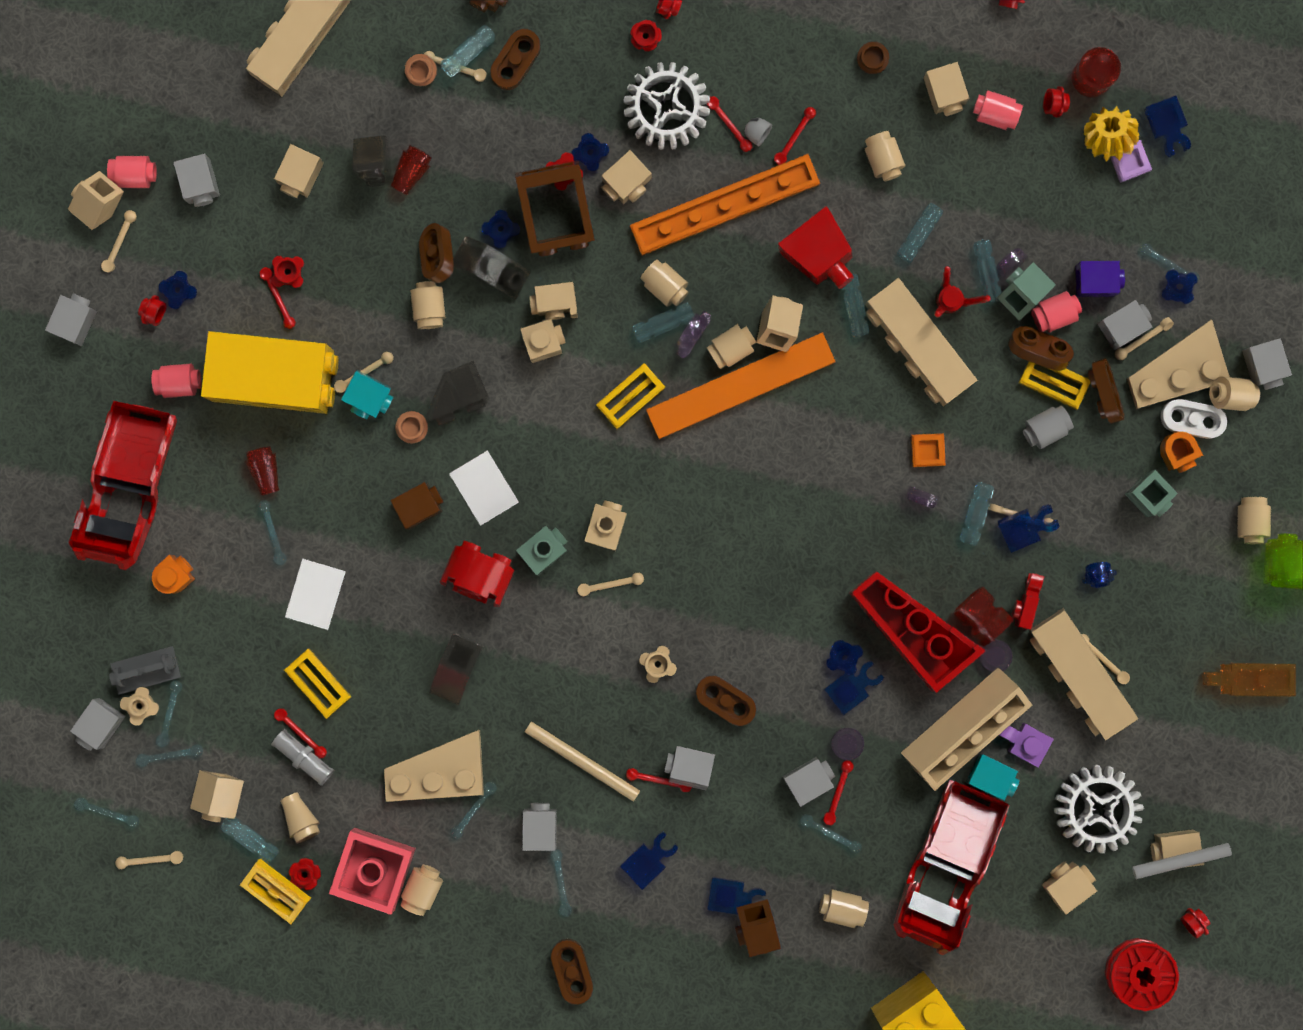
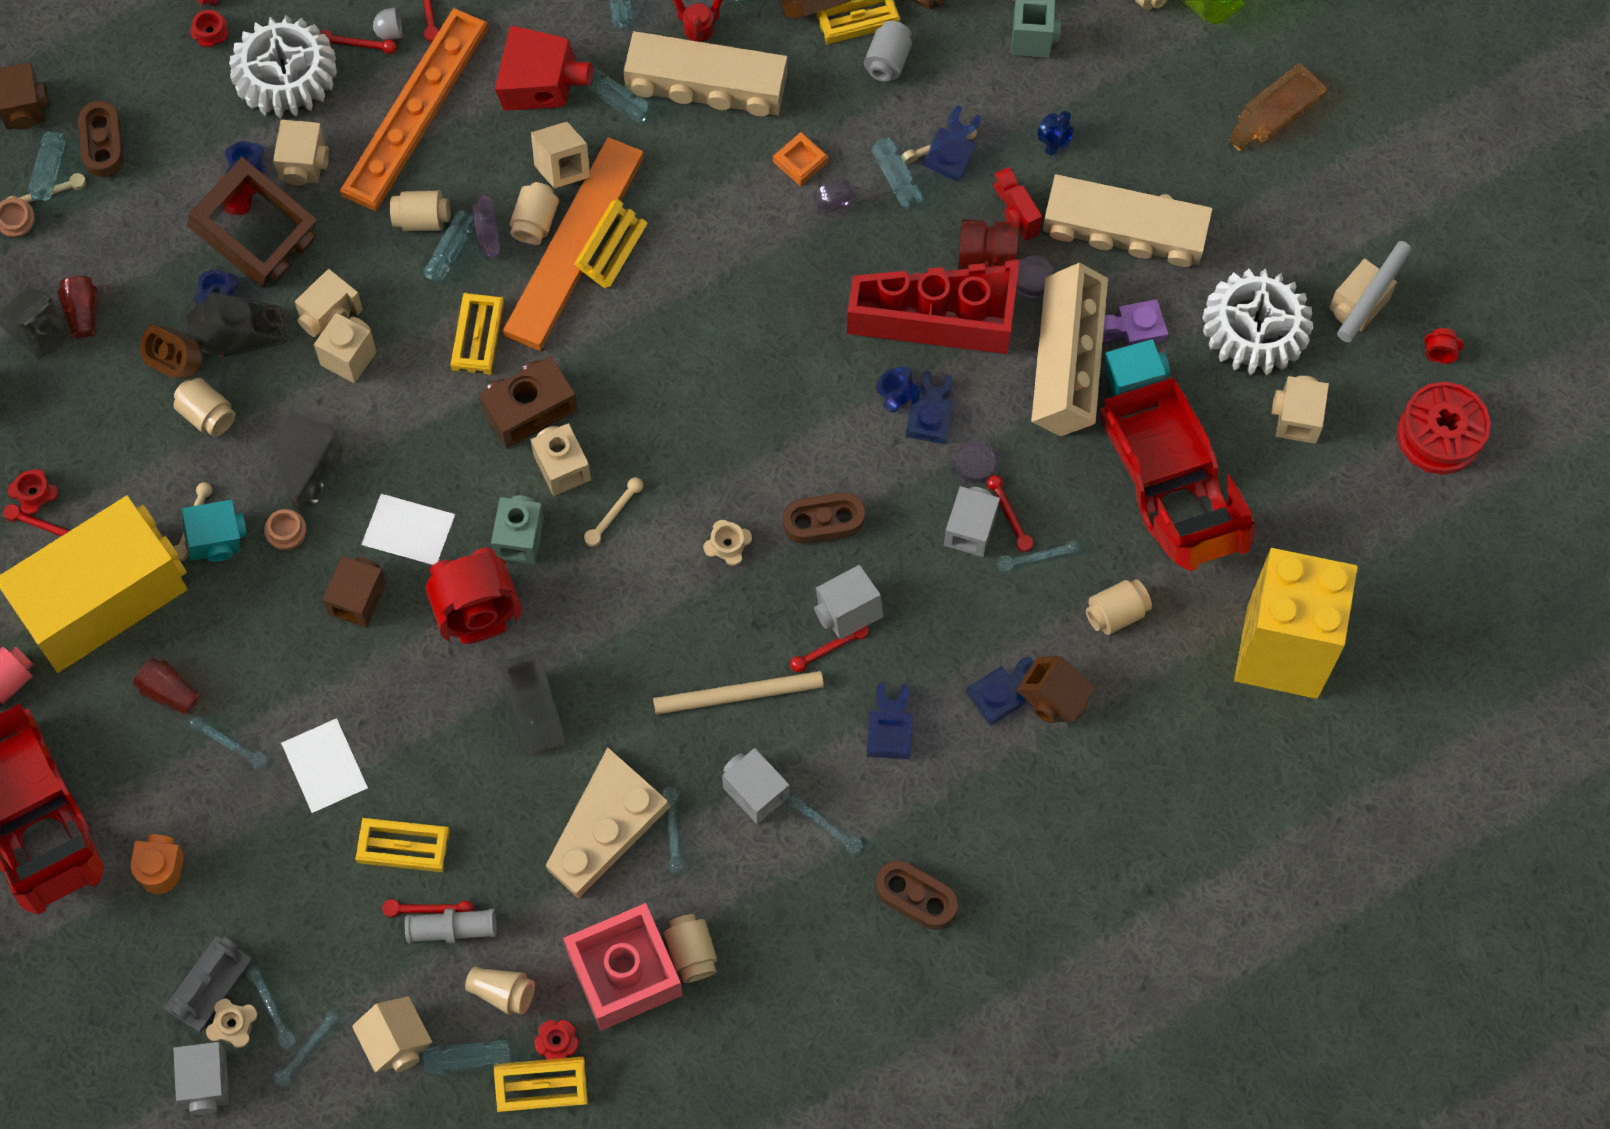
camera: 45 degrees left, 20 degrees down
none -> reddish brown brick [479,356,578,449]
none -> yellow tile [574,199,648,288]

